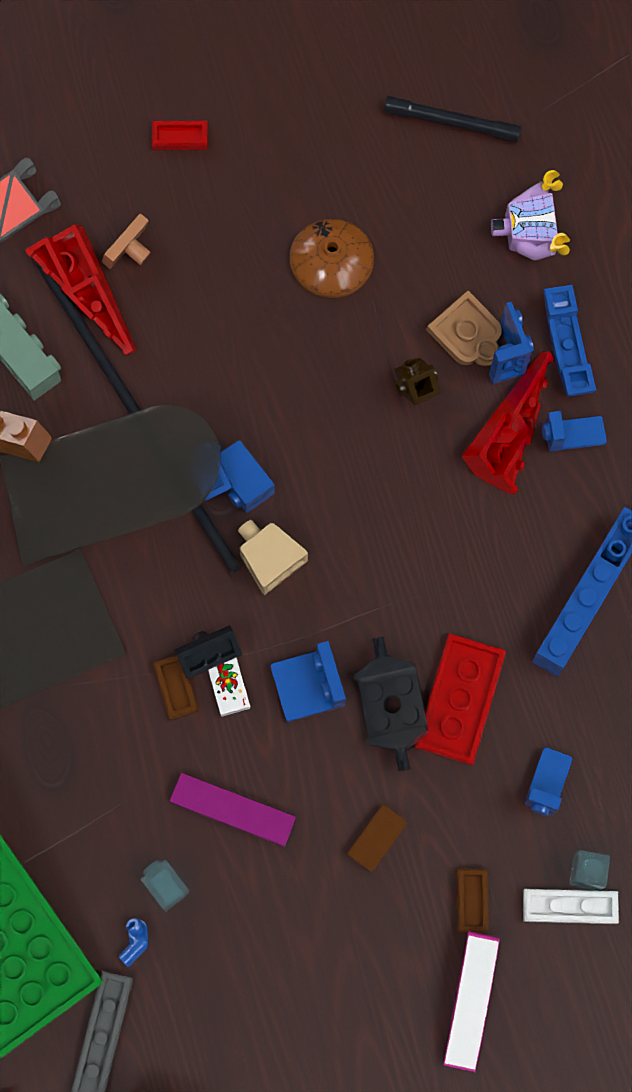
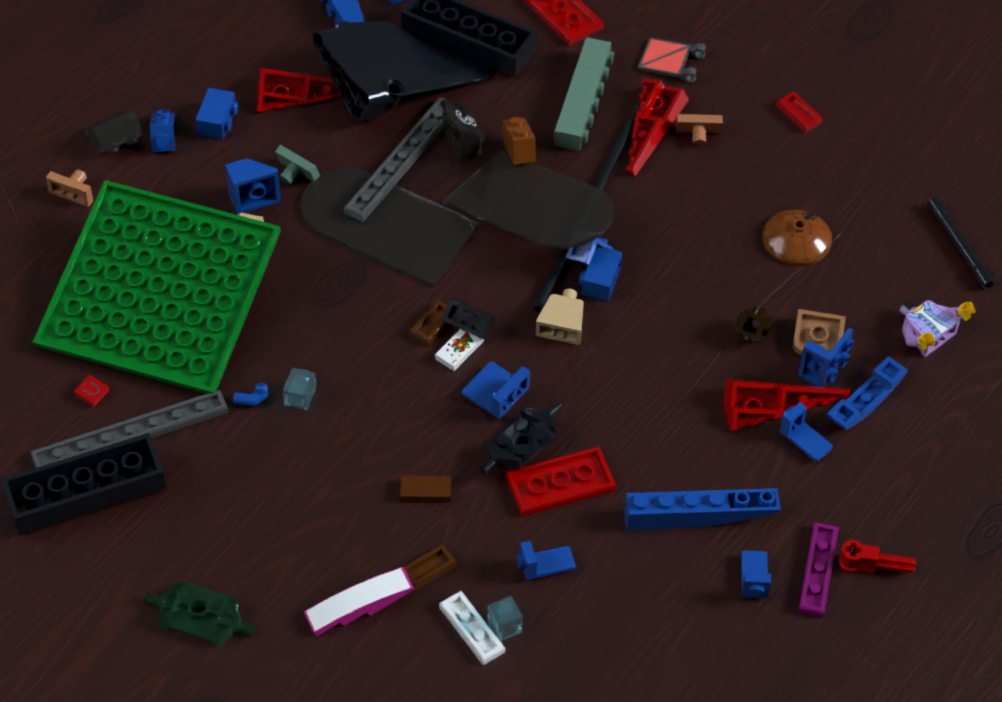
camera: 55 degrees right, 20 degrees down
magenta tile [170,773,296,847] -> none

